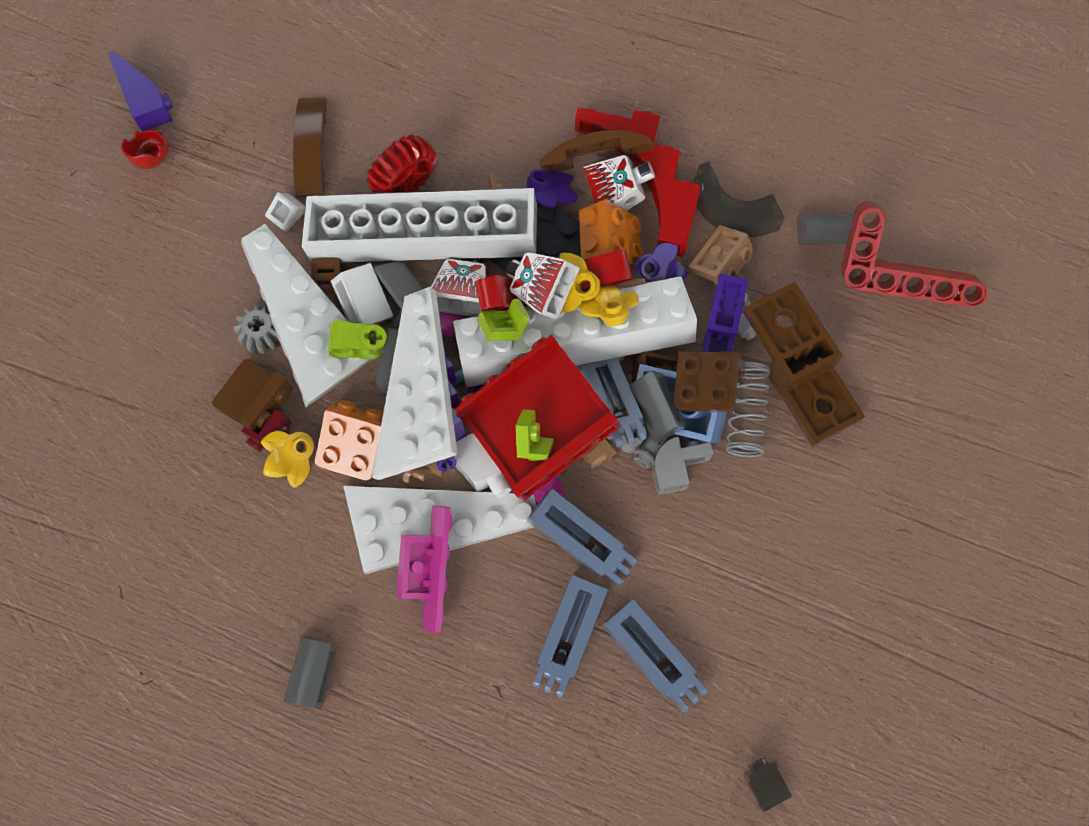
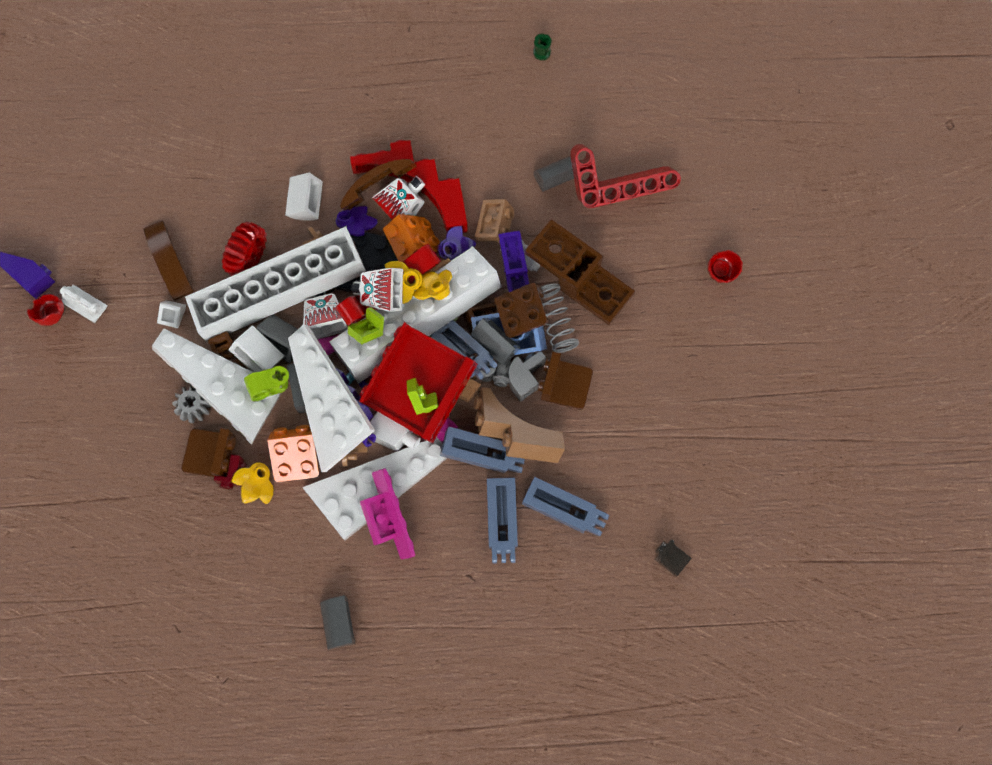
camera: 25 degrees left, 0 degrees up
clear smoke arch [694,161,785,237] -> none
none -> white hinge [60,285,108,323]
none -> white brick [285,173,323,221]
none -> medium nougat arch [474,387,565,463]
none -> dark green bush [533,34,552,61]
none -> reddish brown bracket [538,352,593,410]
none -> red hair [707,250,743,283]

